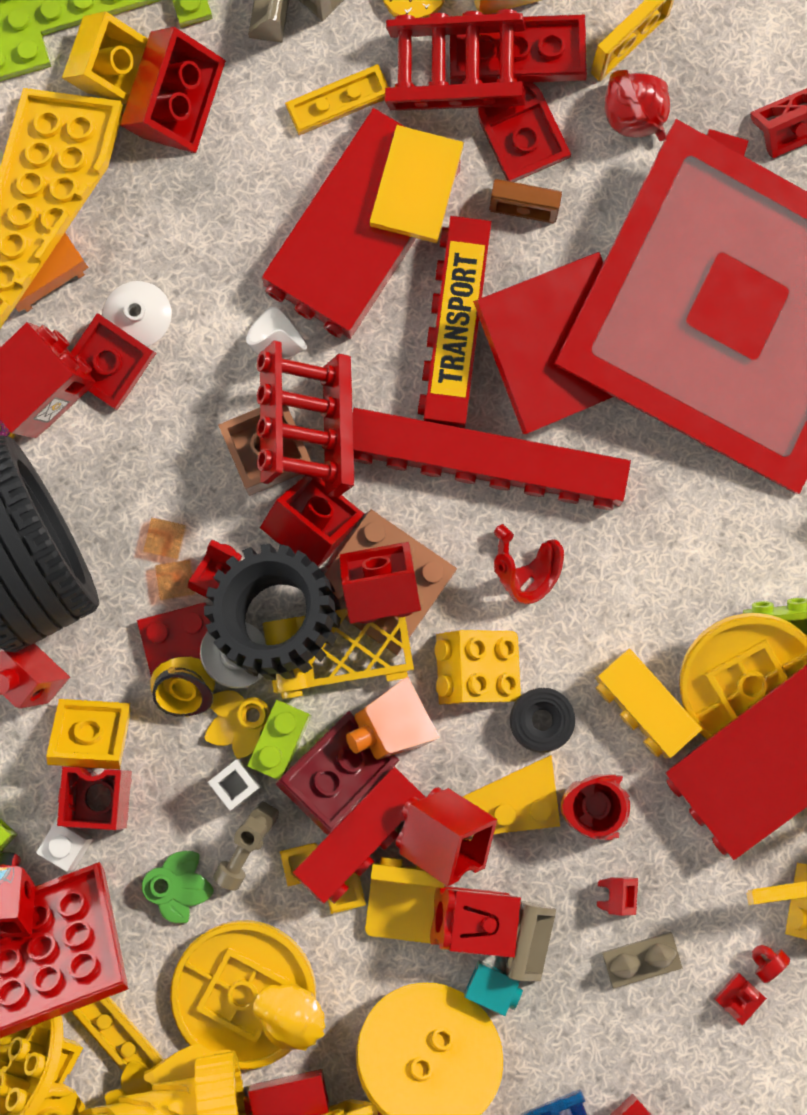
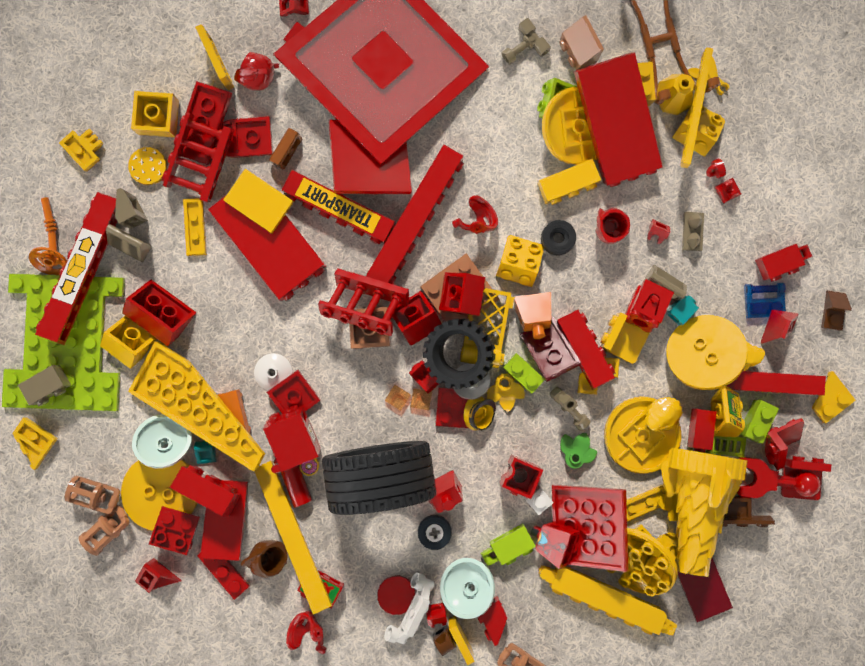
camera: 70 degrees left, 5 degrees up
yellow plate [46,699,131,770] -> none
white brick [208,759,262,811] -> none
white helmet [246,307,307,359] -> none
red piece [396,787,497,886] -> none
yellow wing [462,755,560,837] -> none

